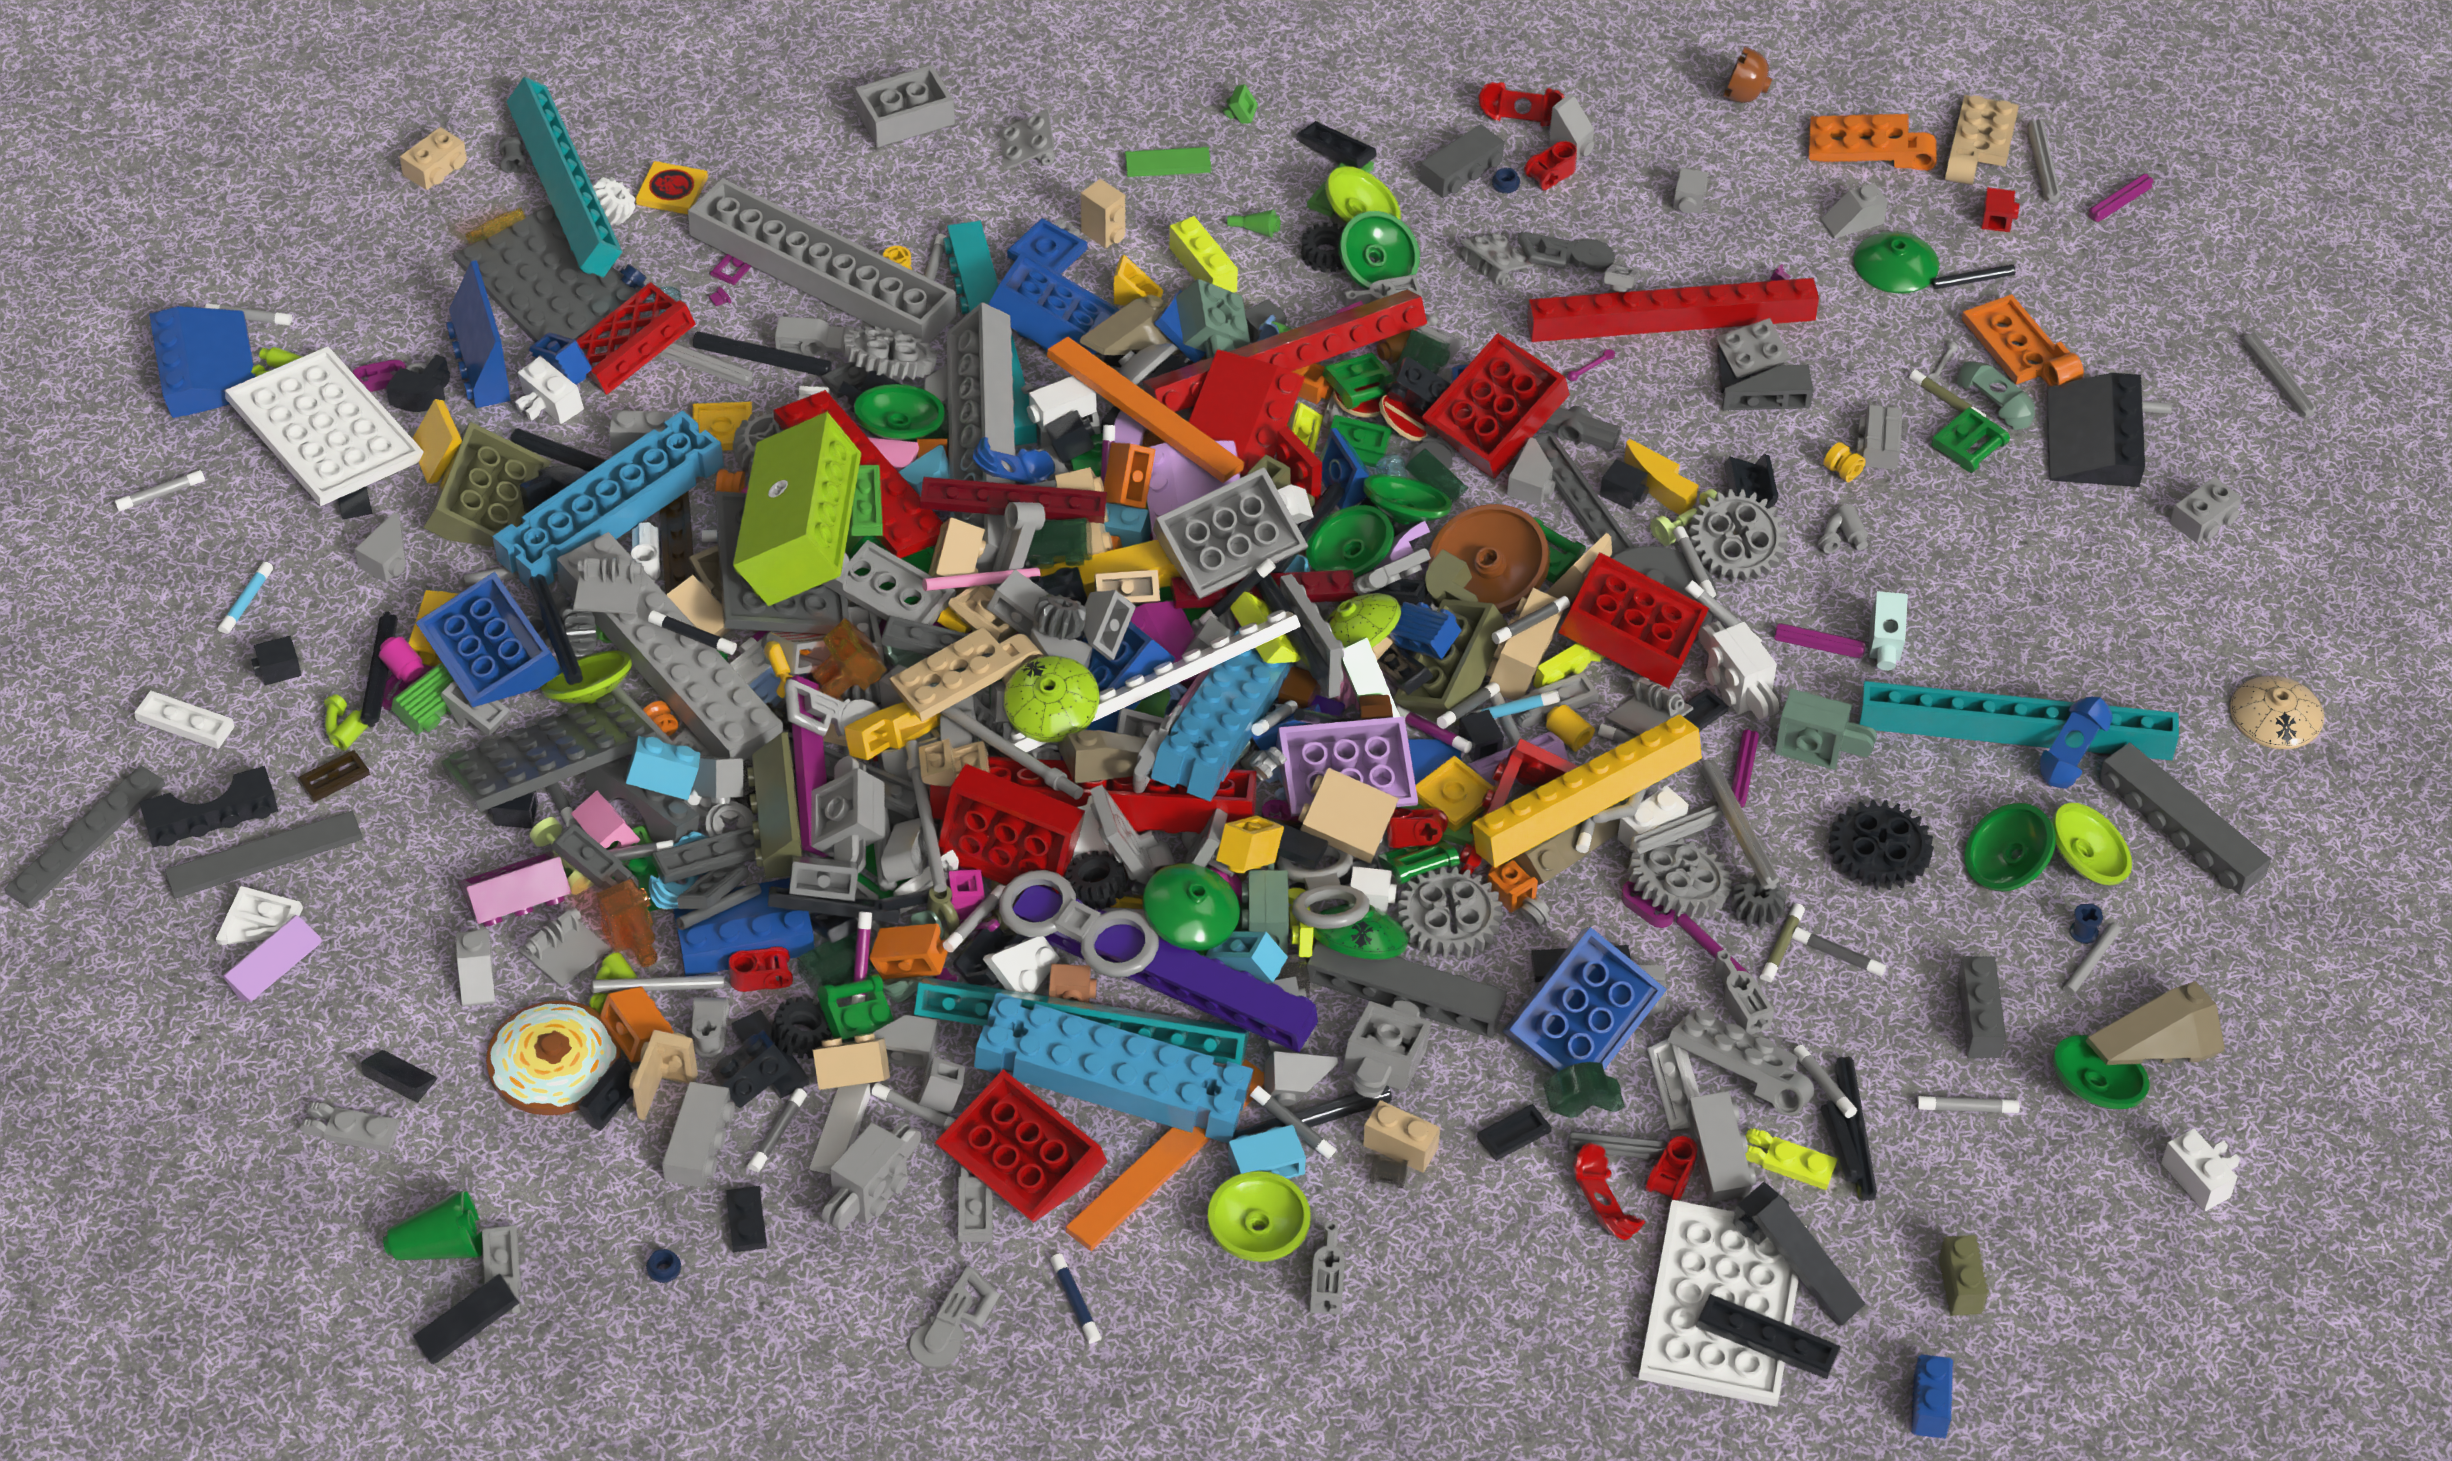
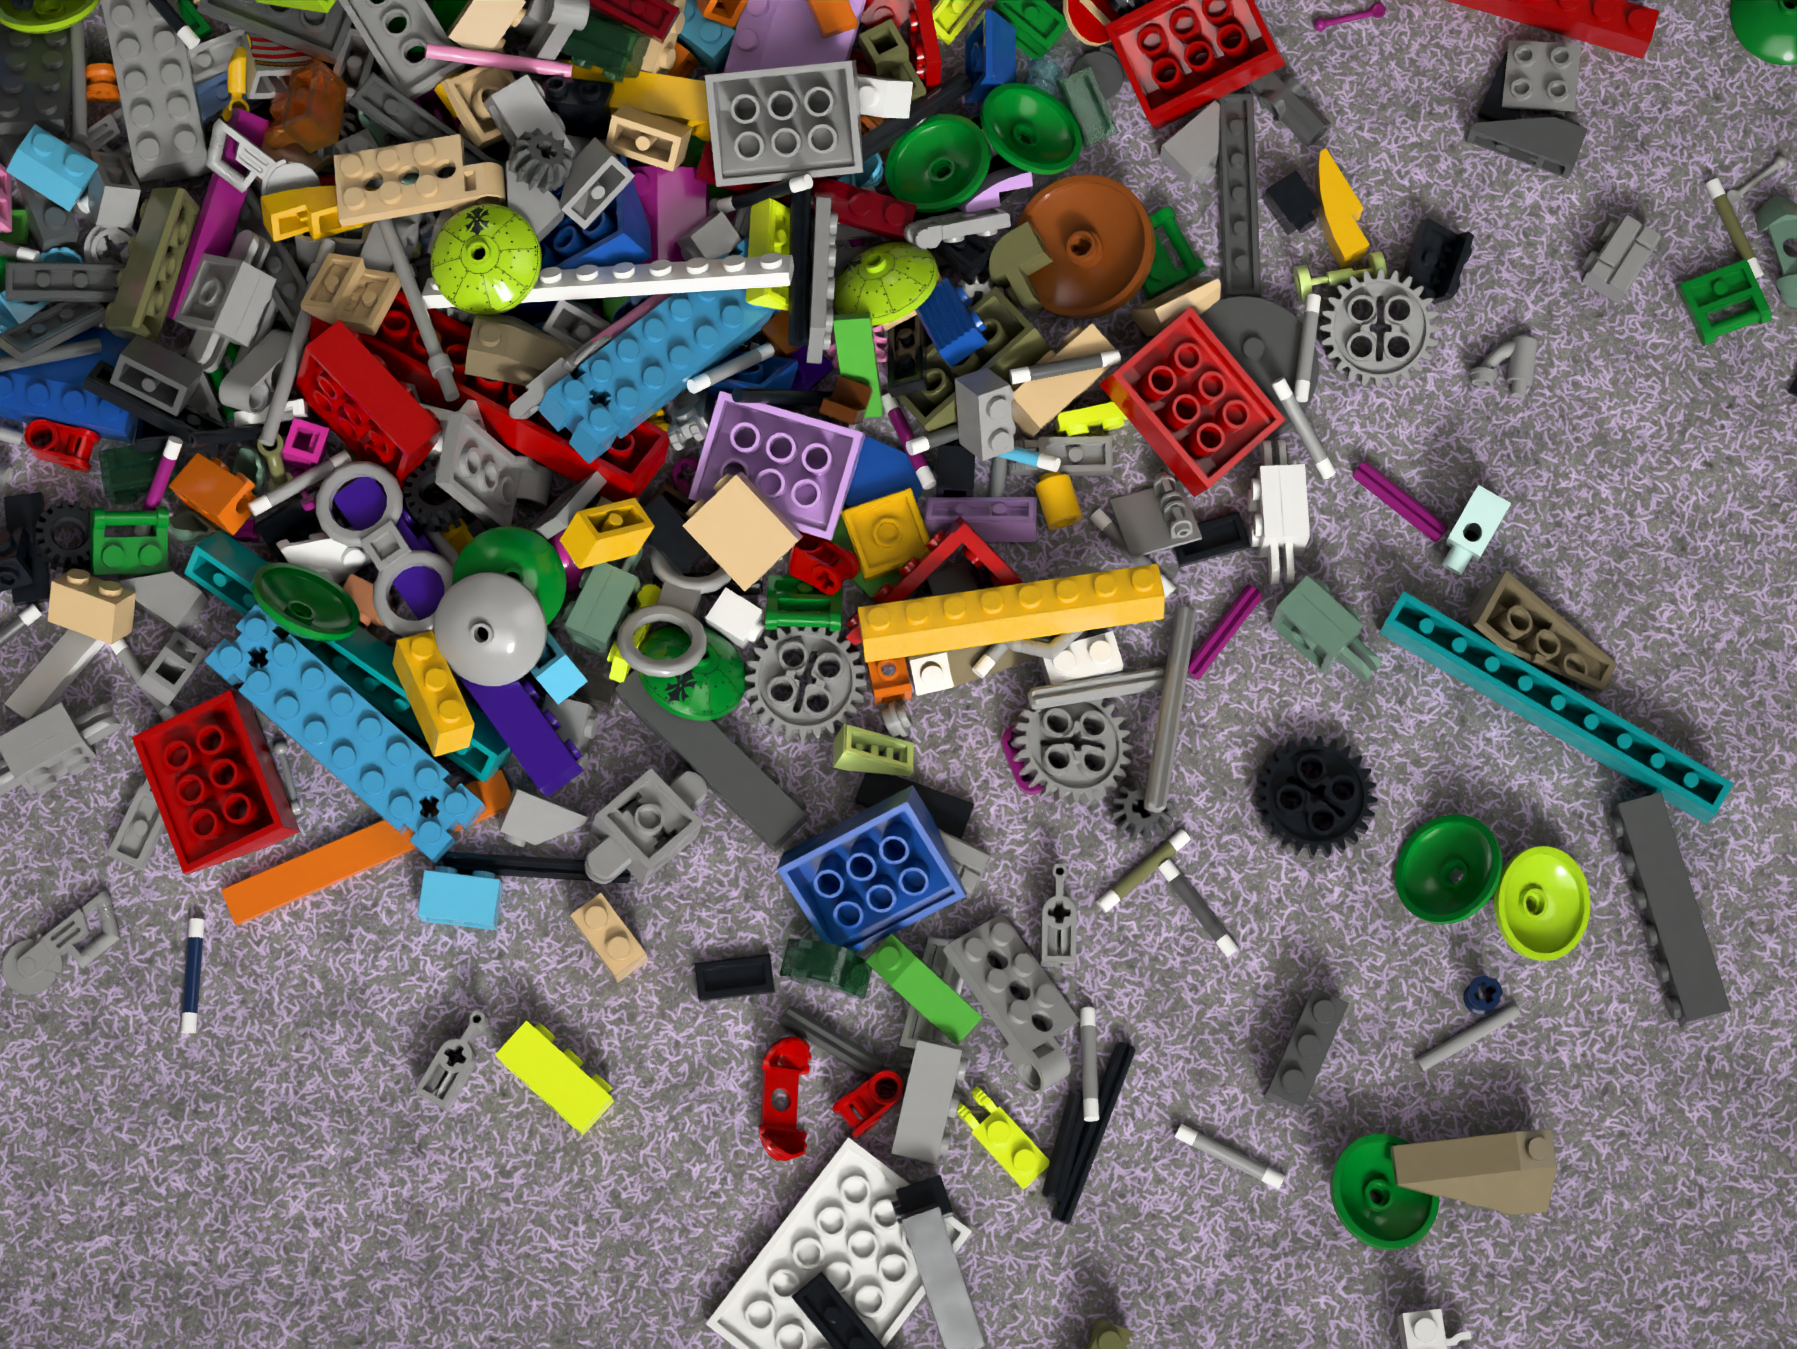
camera: 25 degrees right, 25 degrees up
lime dish [1208,1171,1311,1262] -> none
dark grey bar [1250,1085,1337,1160] -> none
clear smoke bush [1370,1153,1409,1189] -> none
magenta piece [1676,913,1750,974] -> none
yellow wheel [1823,442,1866,483] -> none
blue piece [2040,696,2113,789] -> none
none -> green dish [251,563,360,642]
none -> yellow brick [392,630,475,757]
none -> light grey dish [434,572,547,686]
none -> neon yellow brick [495,1020,614,1136]
none -> yellowish green slope [833,724,914,776]
none -> bright green slope [866,933,983,1046]
none -> light grey brick [955,367,1016,461]
none -> dark tan wedge [1467,570,1617,692]

